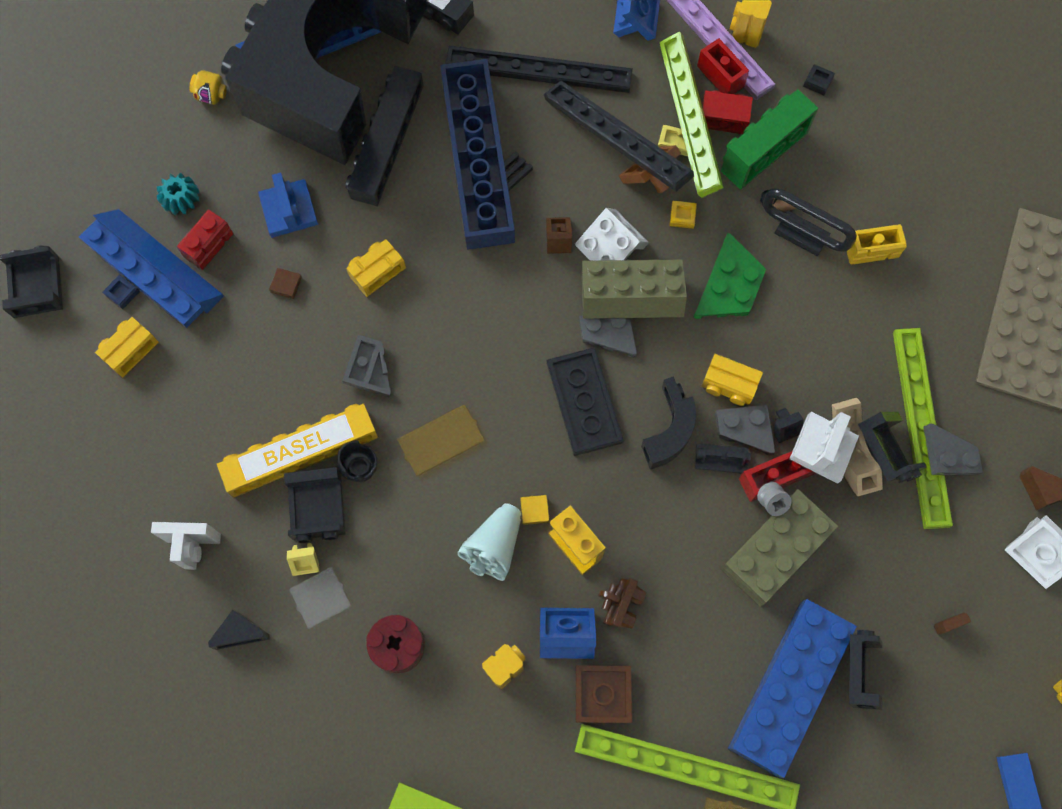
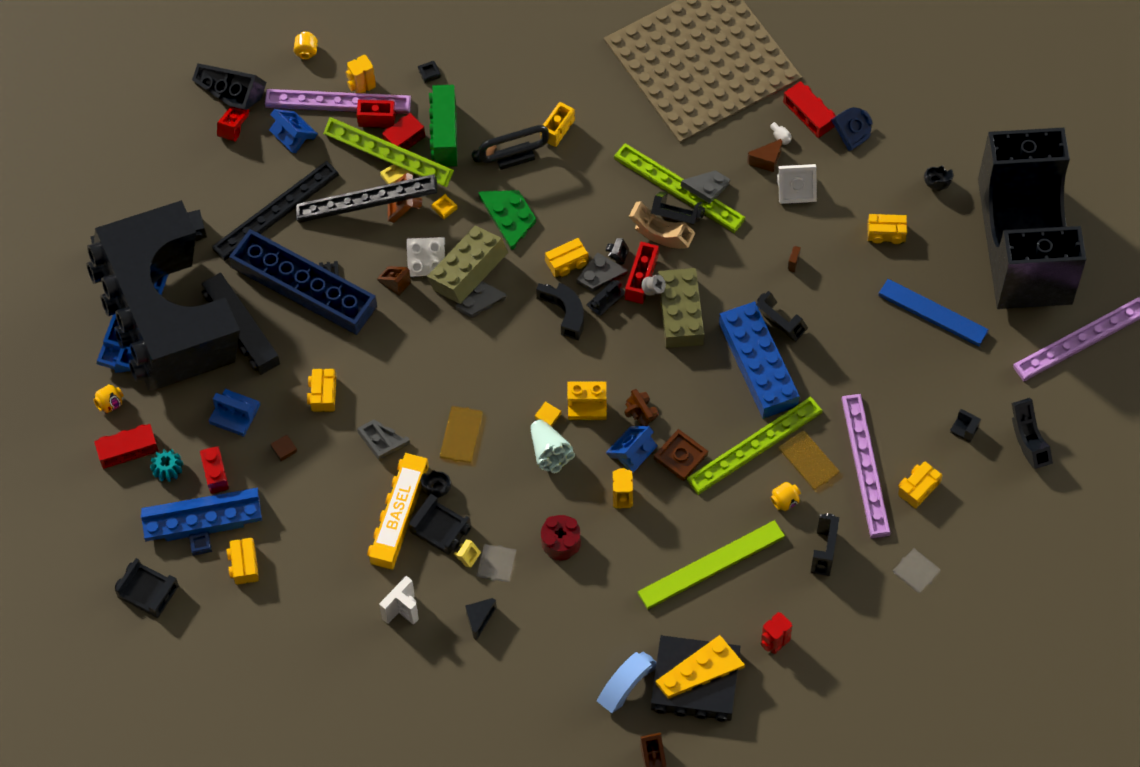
camera: 50 degrees left, 10 degrees down
black tile [546,347,624,456] -> none
white bracket [790,412,859,484] -> none
none -> red brick [94,424,159,469]

